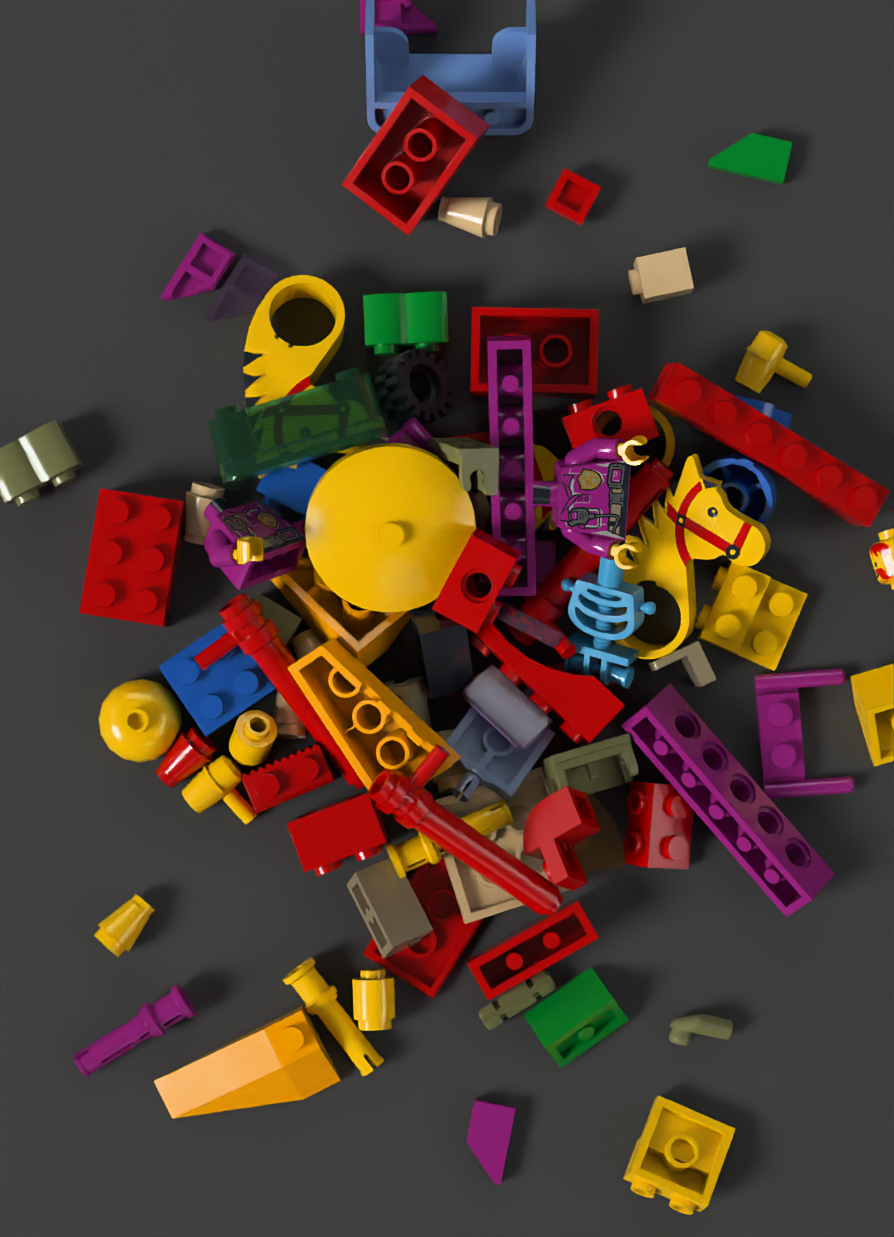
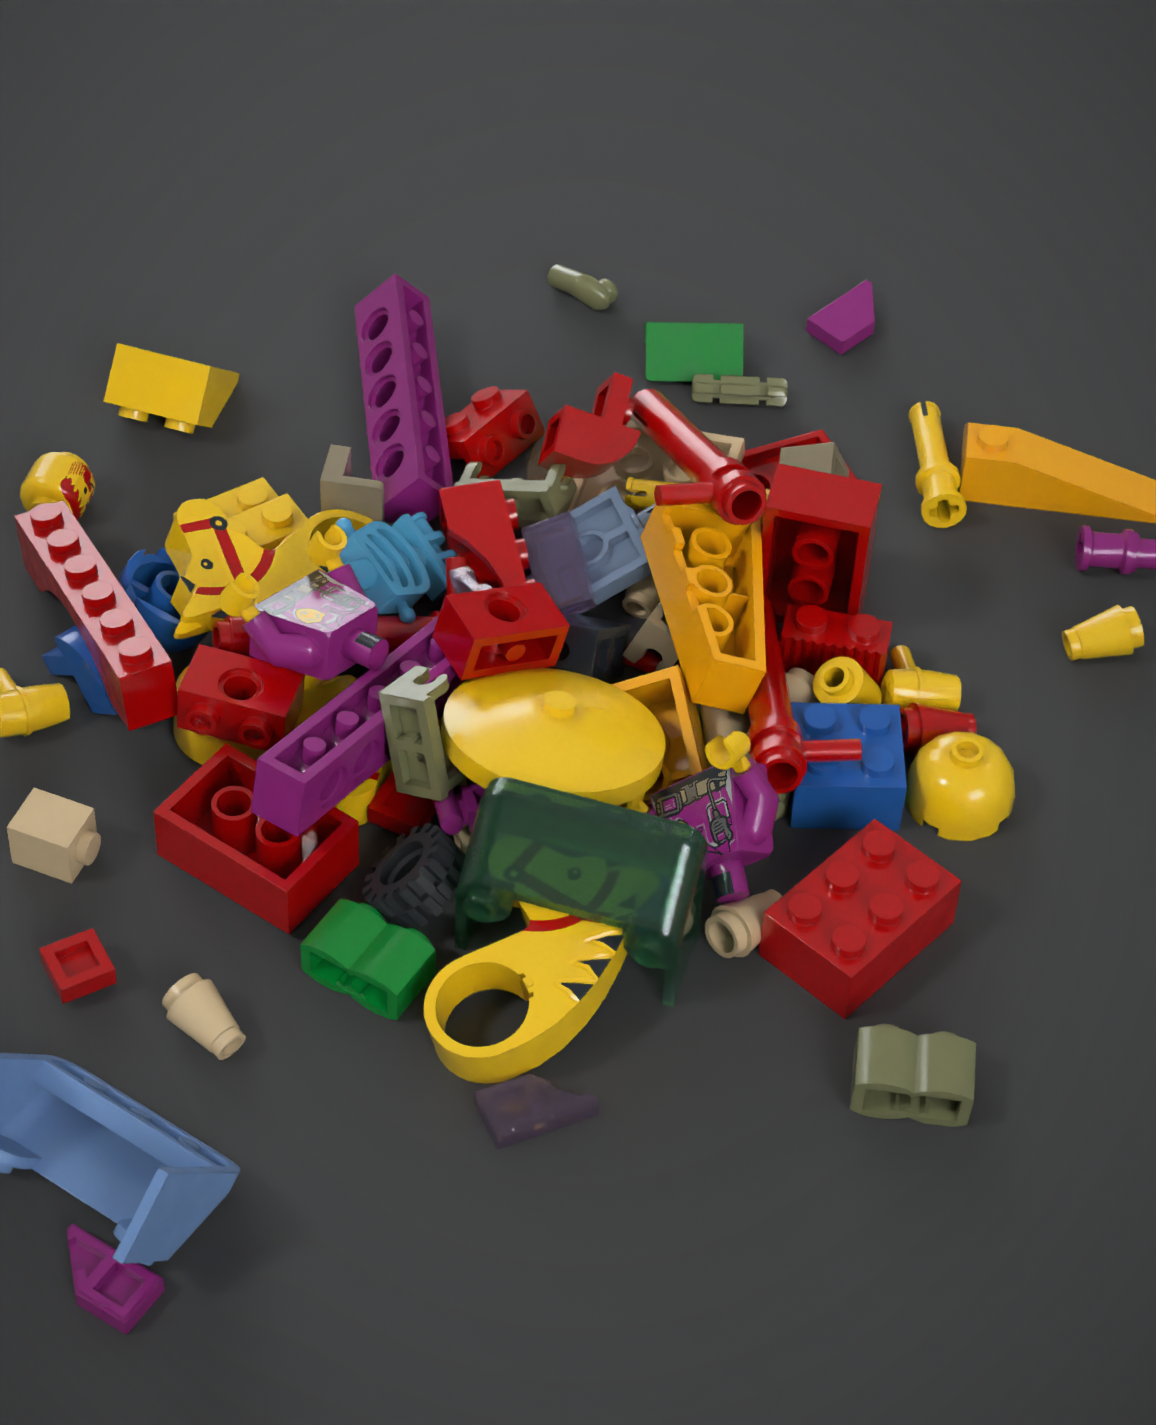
camera: 145 degrees left, 40 degrees down
magenta tile [160,232,237,302] -> none
red brick [341,75,490,236] -> none
yellow brick [352,968,396,1031] -> none
red brick [467,898,599,1001] -> none
yellow plate [623,1095,735,1215] -> none
magenta plate [754,668,855,799] -> none

